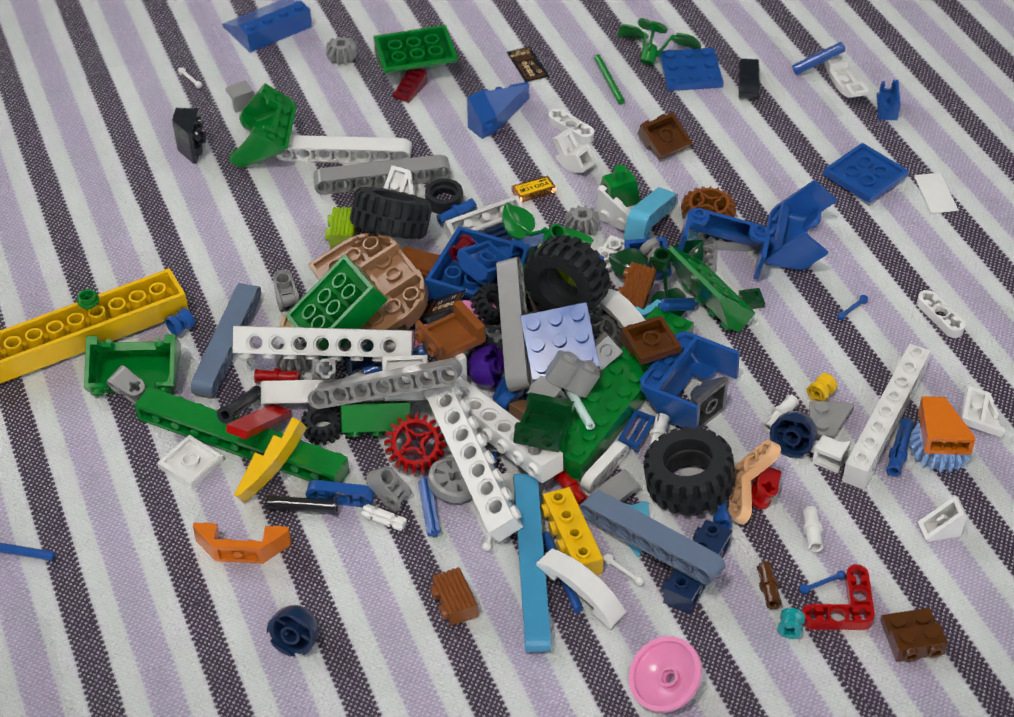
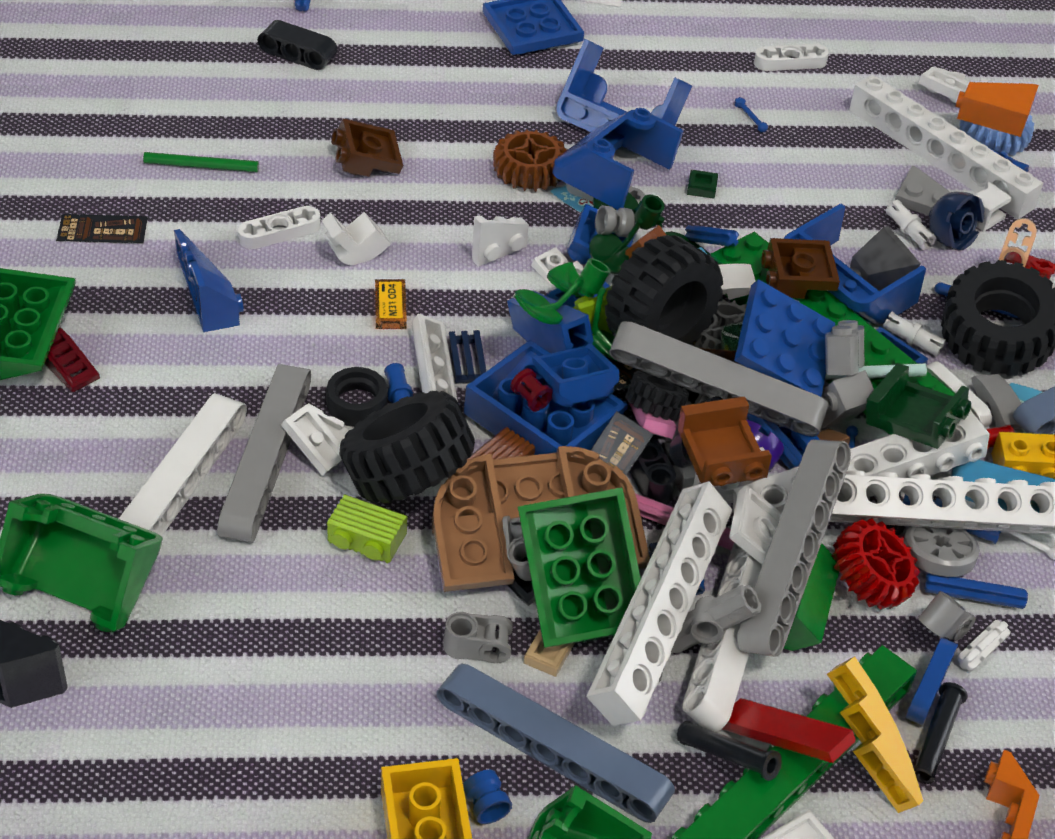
camera: 75 degrees left, 0 degrees up
red pin [254,368,301,383] -> none
black tyre [301,406,343,445] -> none
light grey gear [565,205,599,235] -> none
green torso [600,165,640,207] -> none
green plant [617,18,702,66] -> none
medium azure beam [623,187,678,240] -> none
blue plate [659,47,724,91] -> none
green slope [669,246,755,333] -> none
yellow wheel [807,373,838,401] -> none

